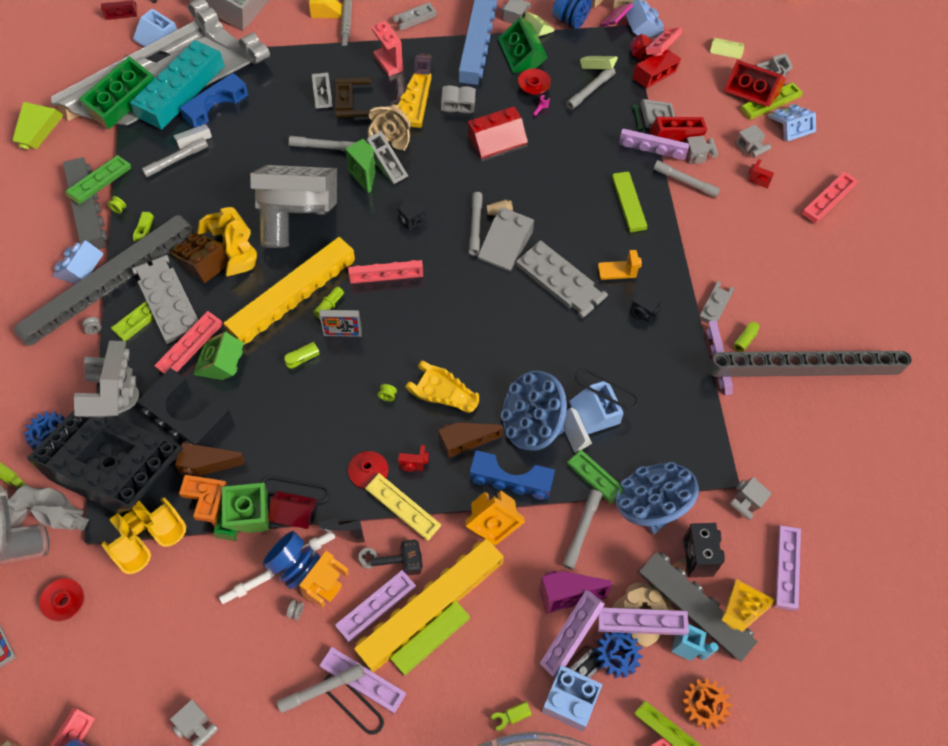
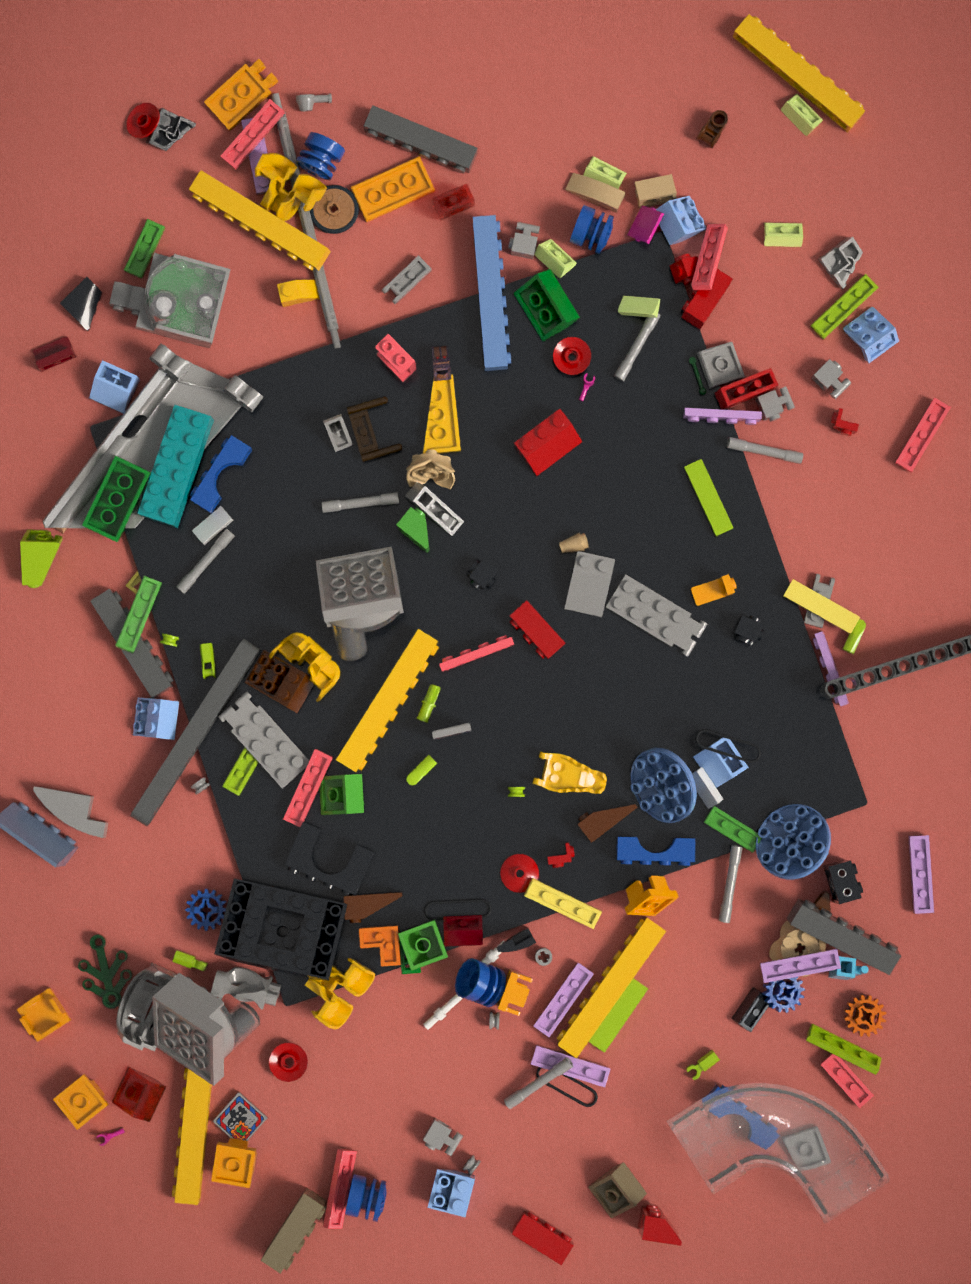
camera: 15 degrees left, 25 degrees up
light grey piece [74,341,139,418] -> none
black piece [370,539,423,576] -> none
light grey brick [441,85,476,113] -> none
light grey piece [469,192,483,255] -> none
magenta slope [539,571,612,614] -> none
lavender plate [539,590,605,677] -> none
light blue slope [542,665,603,732] -> none
yellow wing [722,579,775,632] -> none
red slope [723,60,786,107] -> none
light grey brick [729,477,772,521] -> none
none -> red brick [509,600,565,659]
none -> light yellow tile [783,579,860,634]

